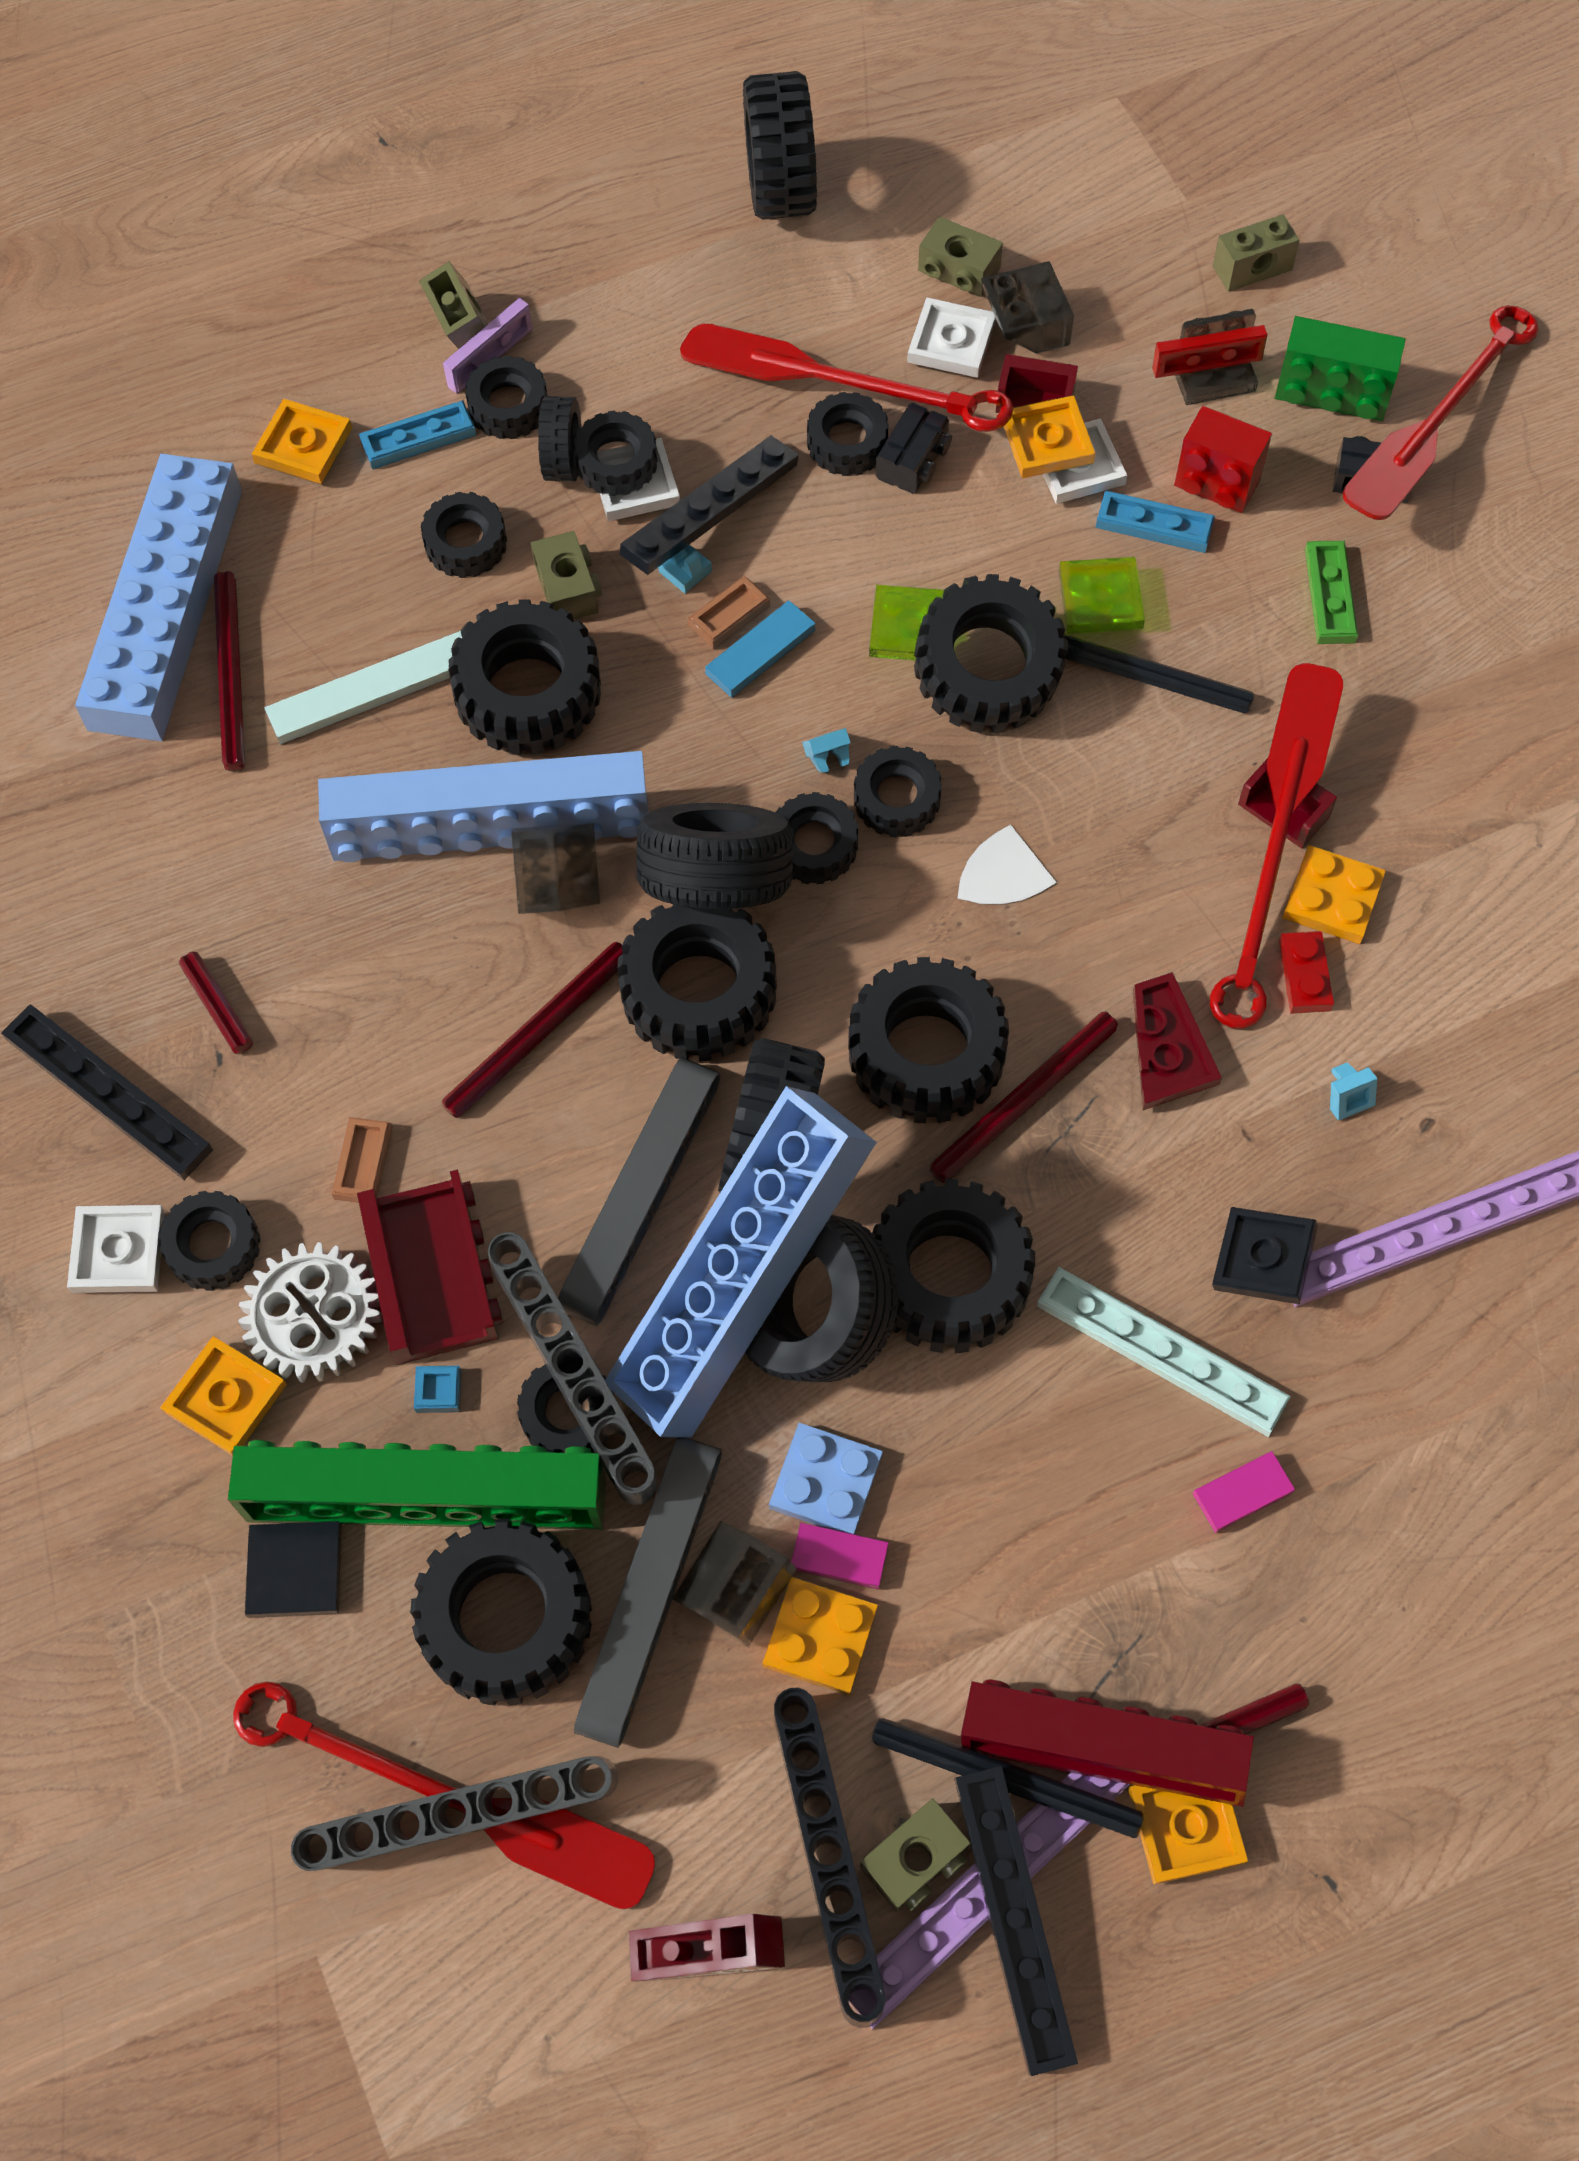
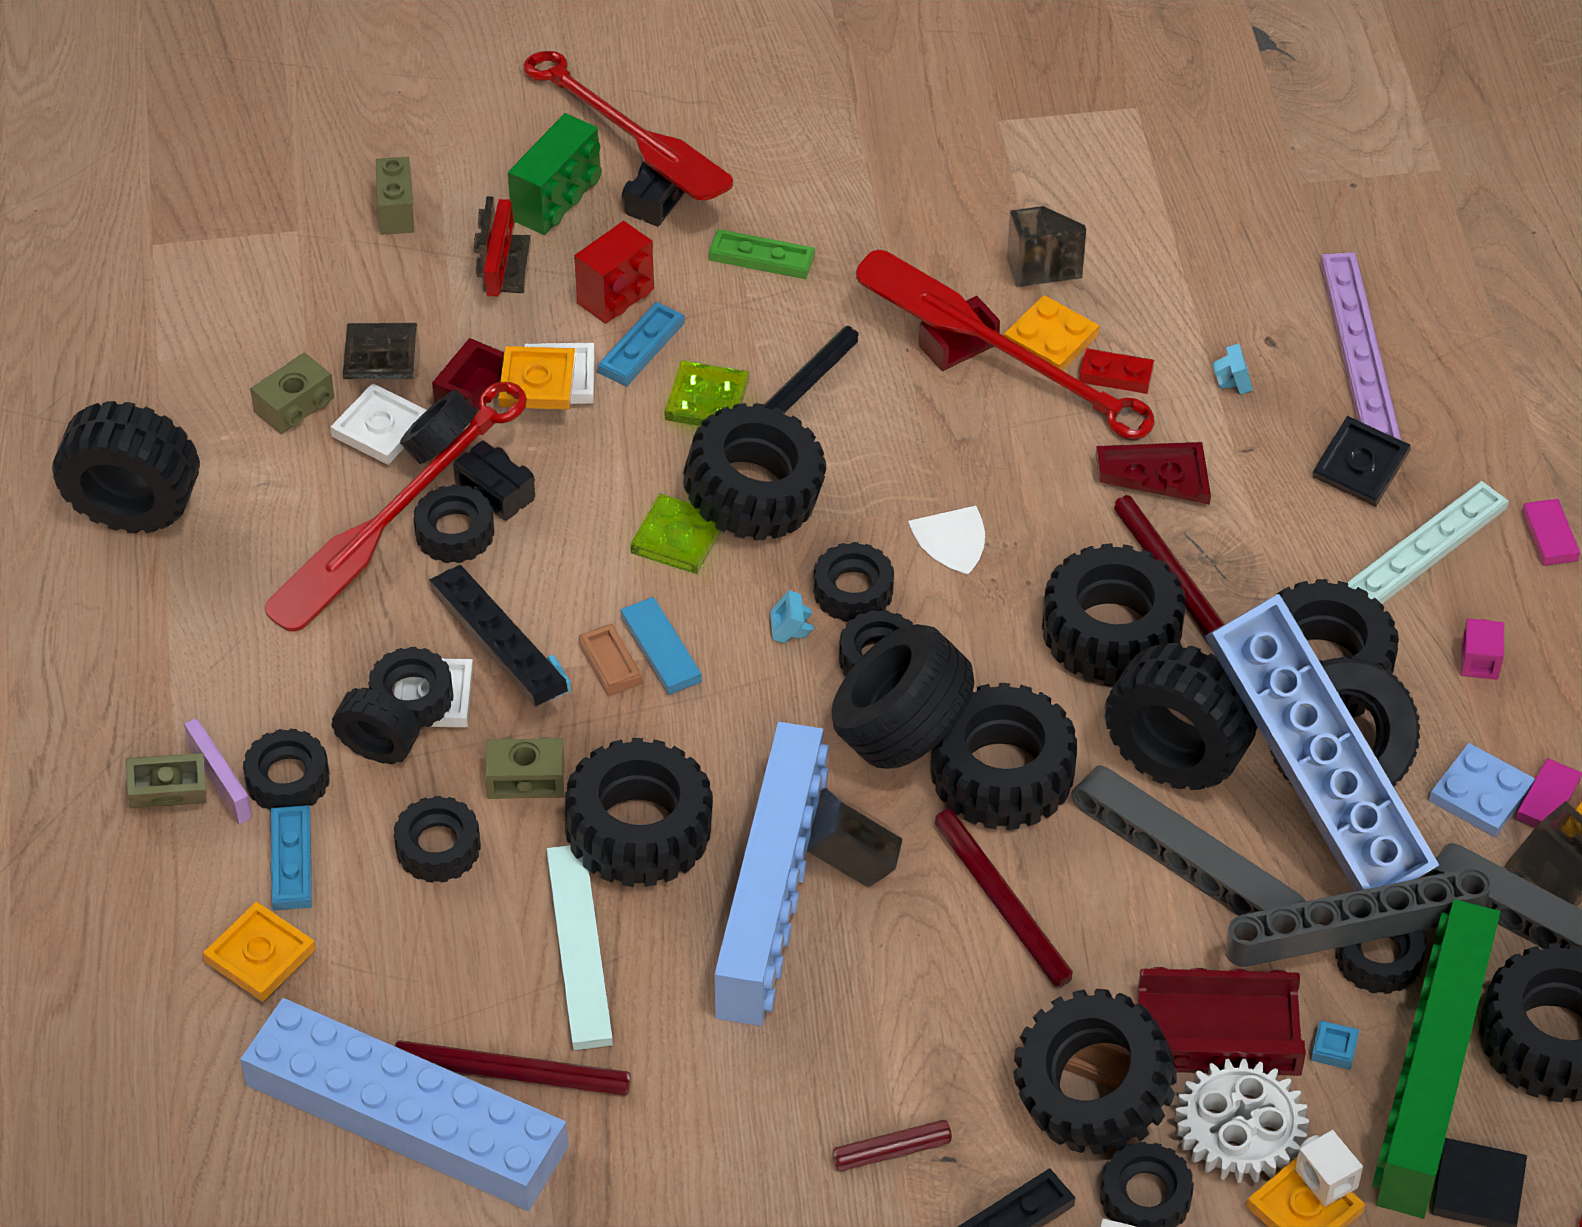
camera: 75 degrees left, 15 degrees down
none -> black tyre [400,389,477,464]
none -> clear smoke slope [1007,206,1087,287]
none -> black tyre [1013,989,1177,1154]
none -> white brick [1295,1130,1363,1207]
none -> dark pink brick [1461,618,1504,680]

